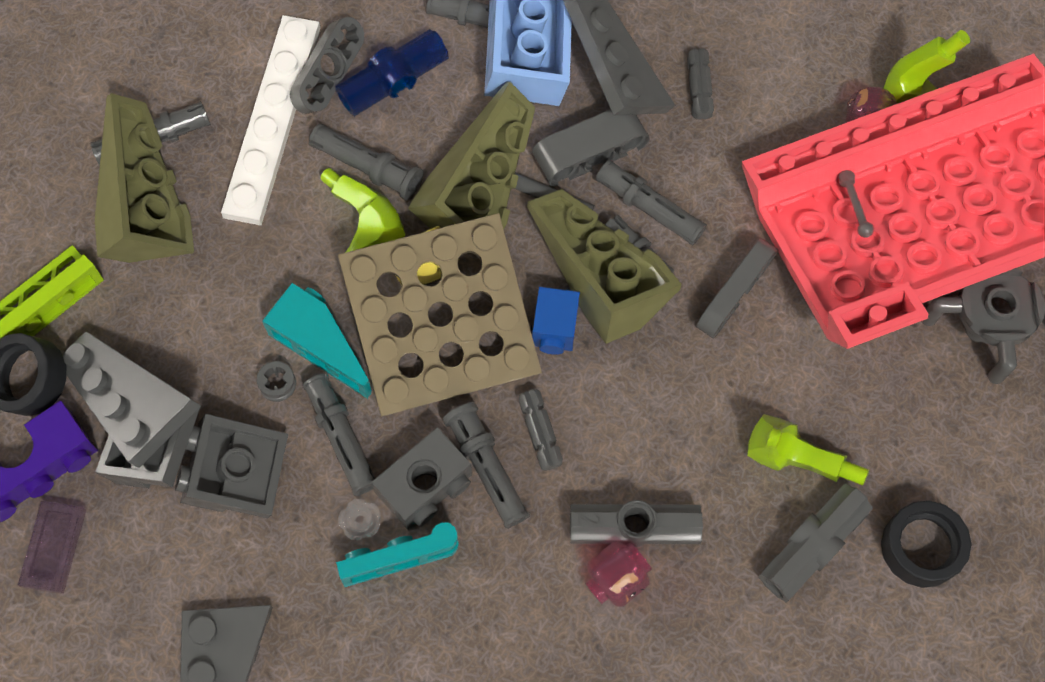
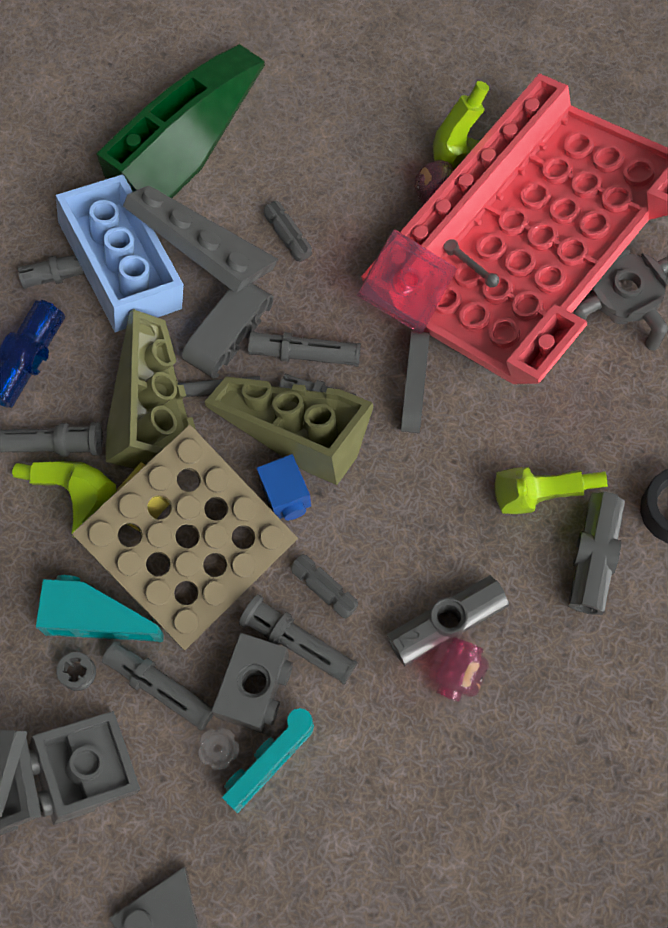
camera: 25 degrees left, 0 degrees up
none -> clear pink plate [357,229,458,333]

